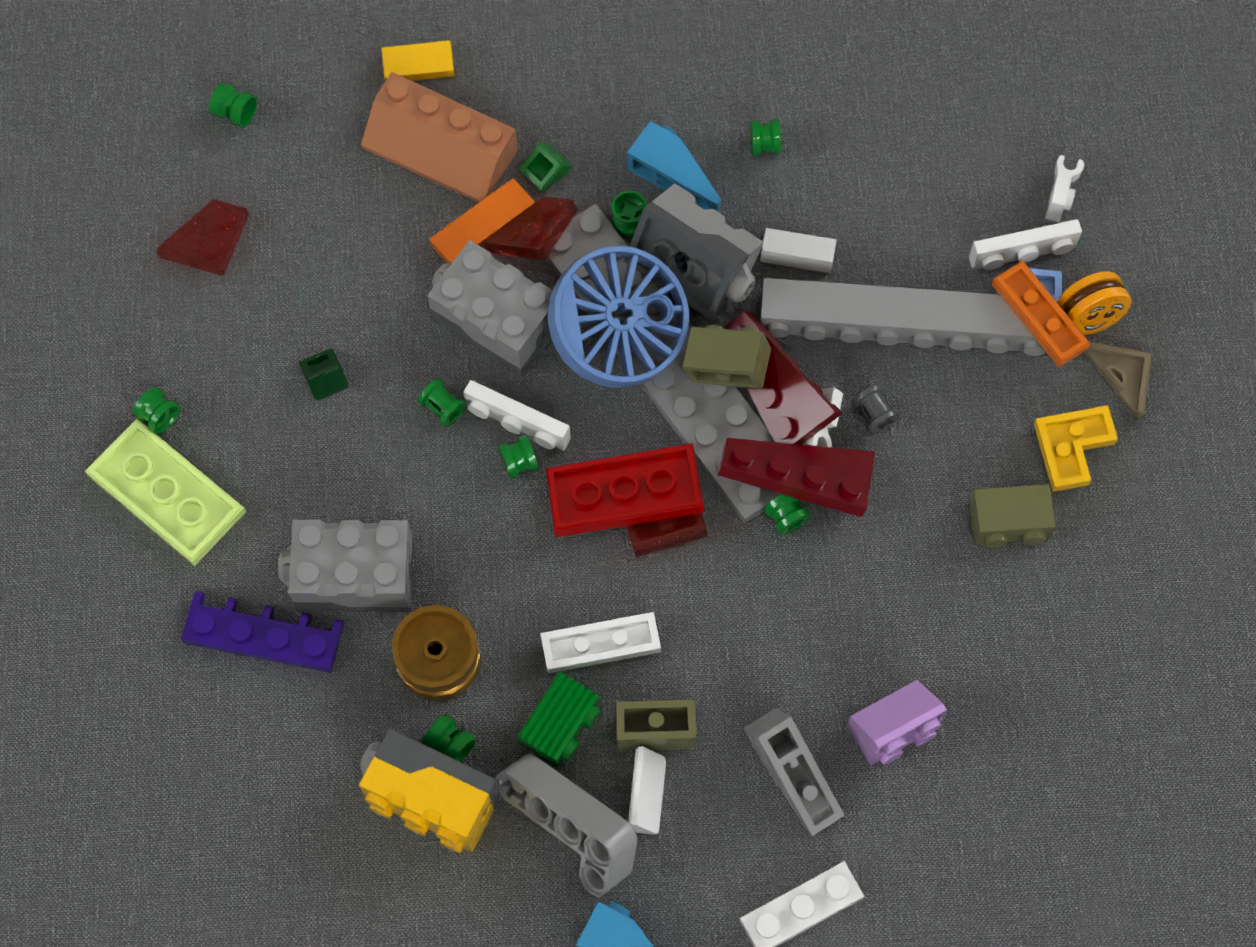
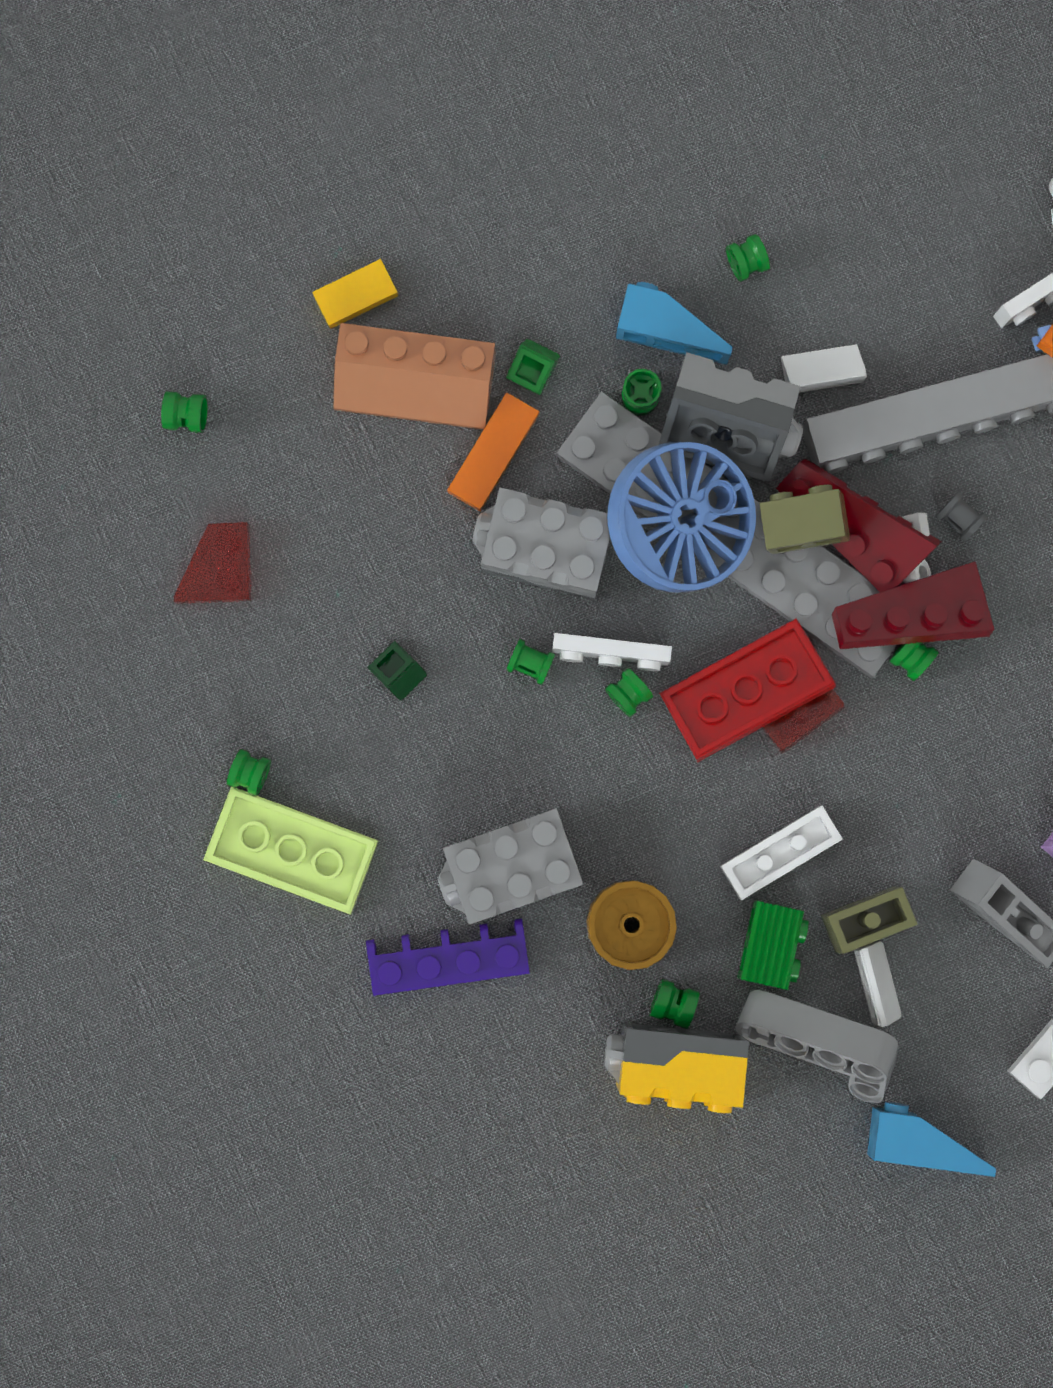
camera: 20 degrees left, 15 degrees up
clear red wing [483,197,578,260] -> none

